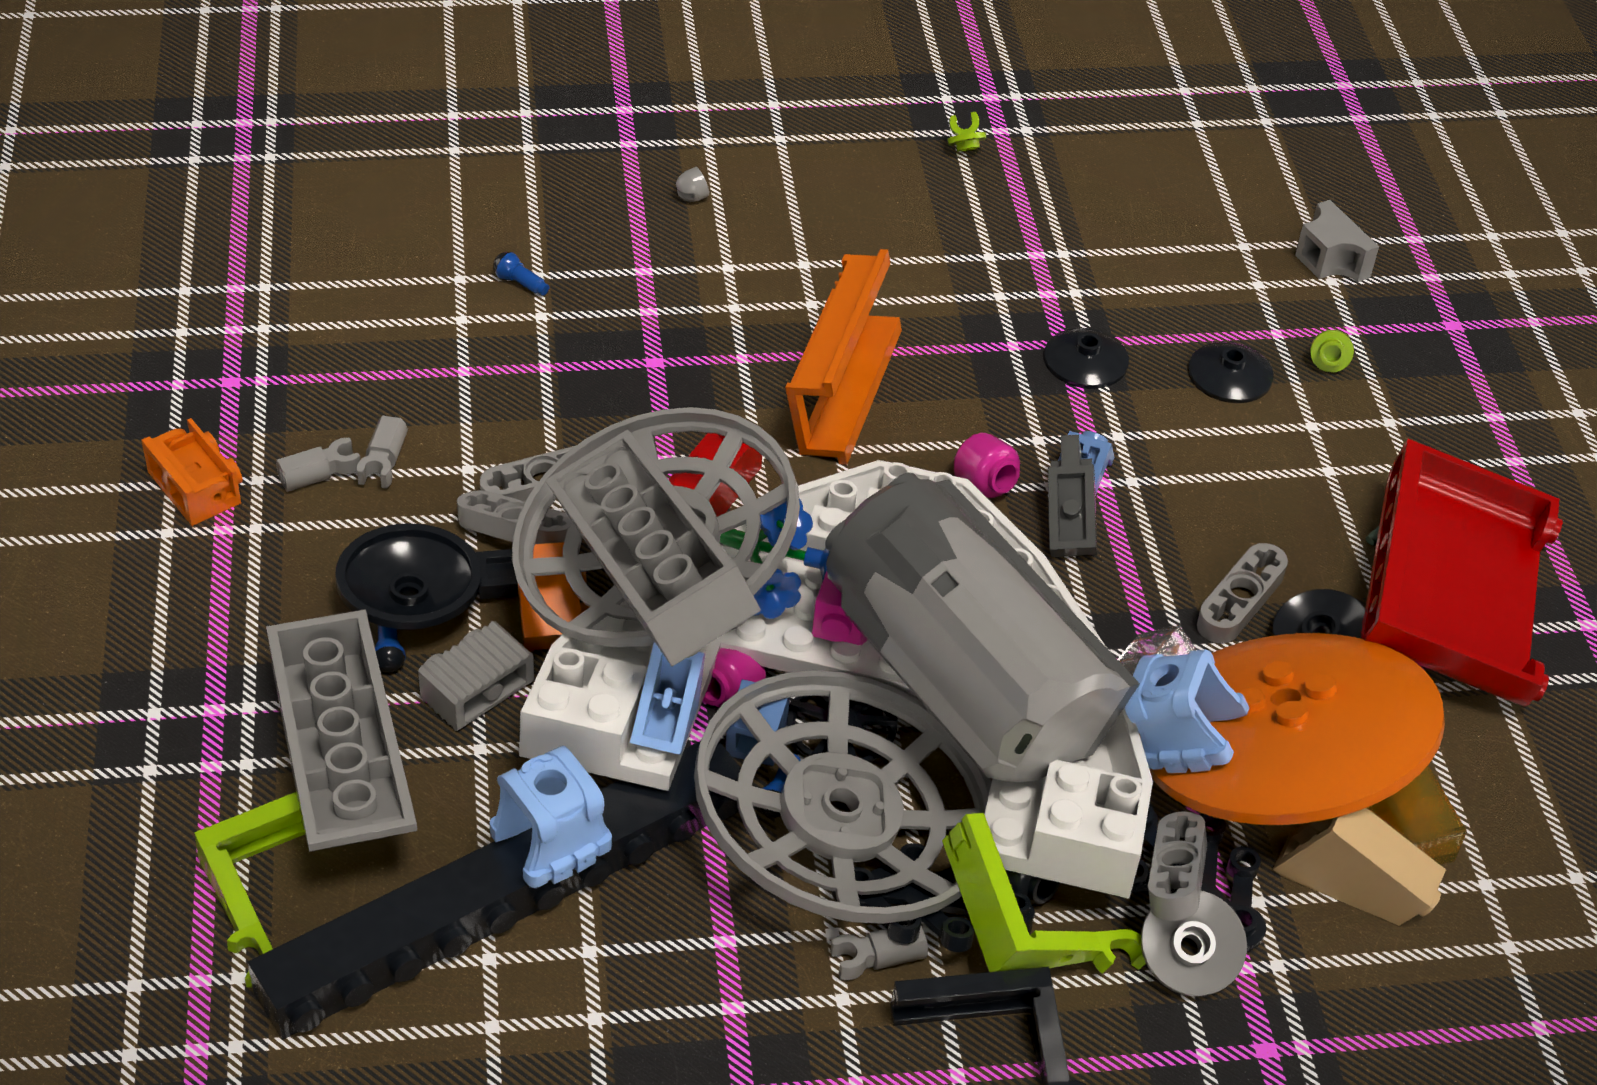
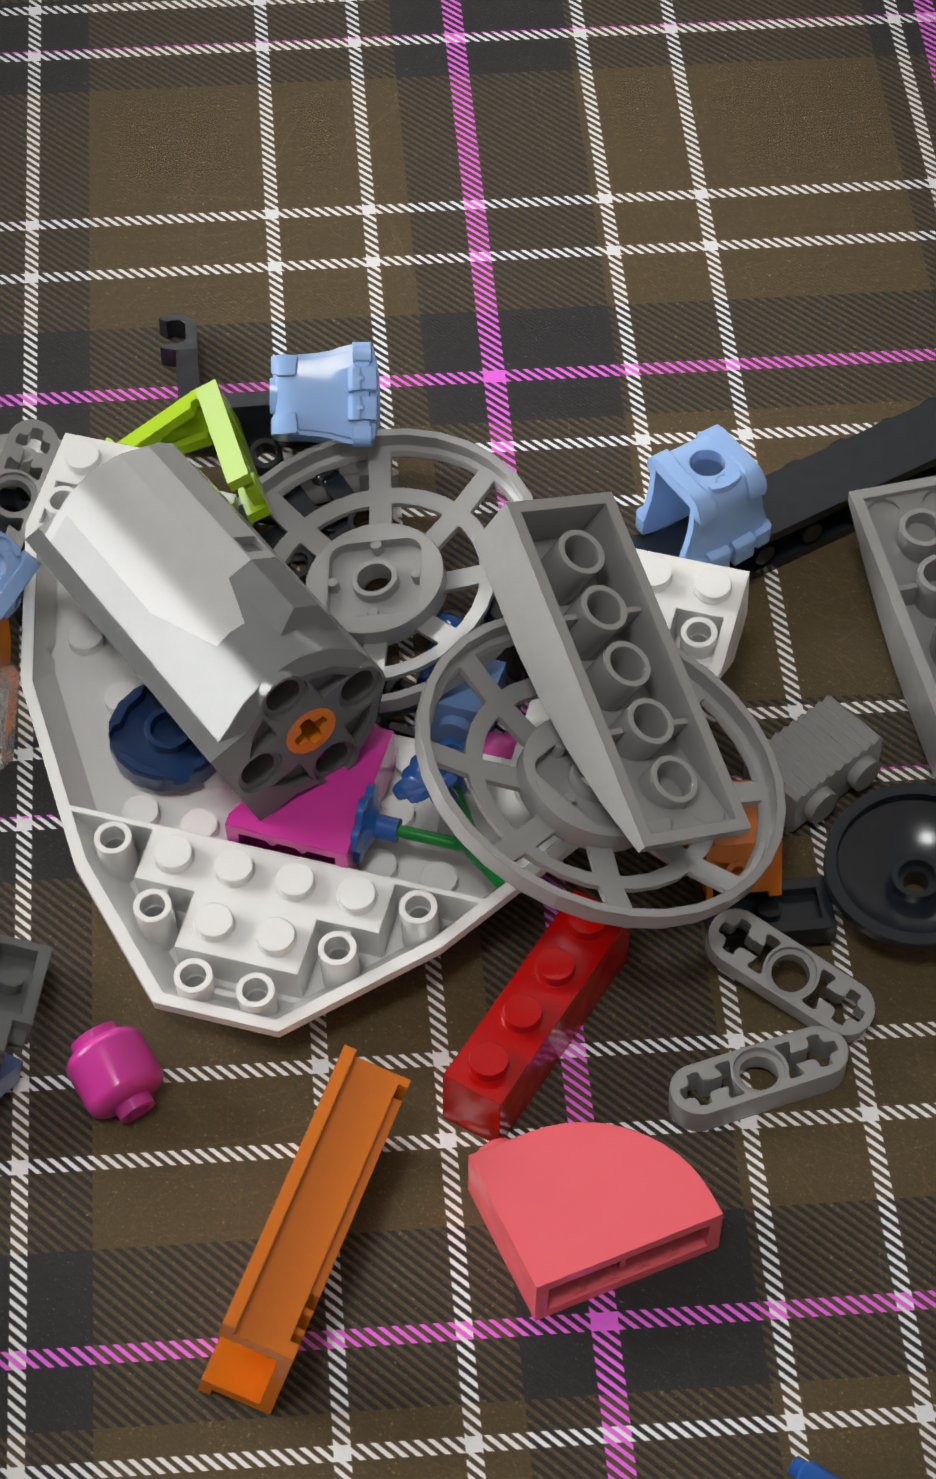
camera: 175 degrees left, 5 degrees up
none -> light blue piece [270,342,380,448]
none -> coral brick [468,1122,723,1321]

